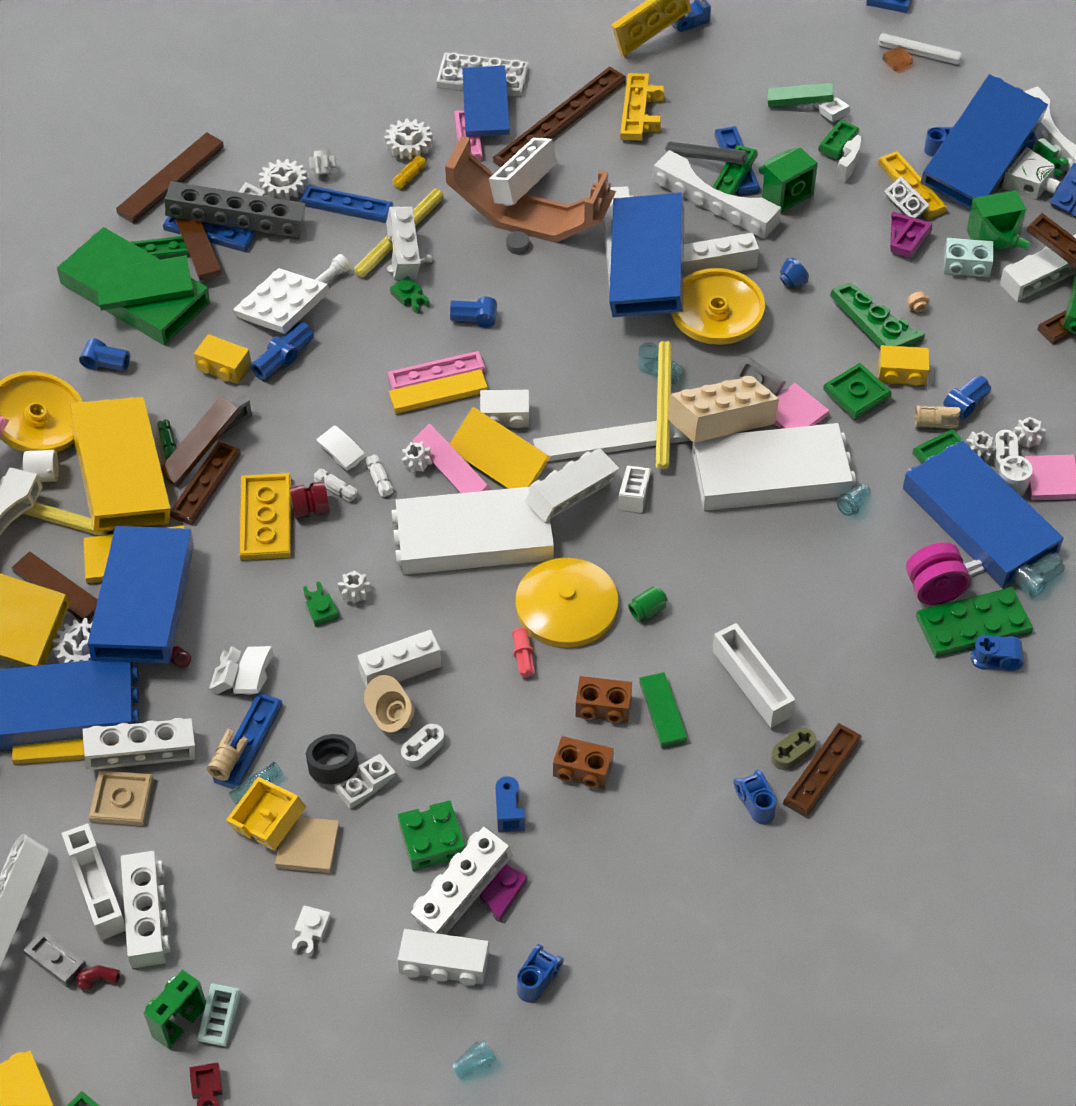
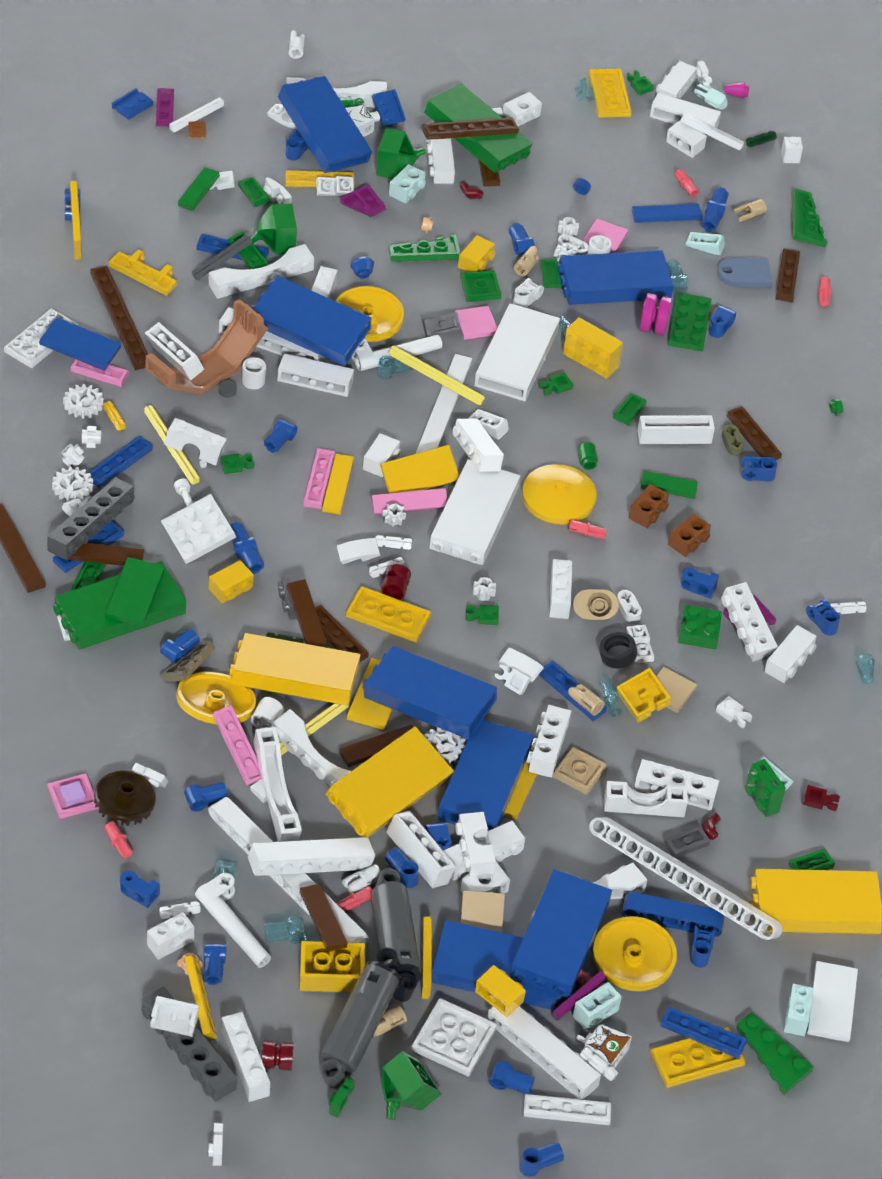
camera: 70 degrees left, 5 degrees down
tan brick [668,376,779,443] -> none
none -> white gear [82,426,101,448]
none -> magenta tile [156,88,174,127]
none -> dark tan wing [160,642,215,682]
none -> white piece [242,357,266,389]
none -> white brick [277,353,354,397]
none -> white axle [351,335,442,372]
none -> dark red arm [460,182,483,199]
none -> white piece [513,278,544,308]
none -> green plate [539,372,574,396]
none -> yellow brick [563,318,623,379]
none -> green tile [613,393,647,426]
none -> green plate [829,398,843,416]
none -> white axle [830,601,867,614]

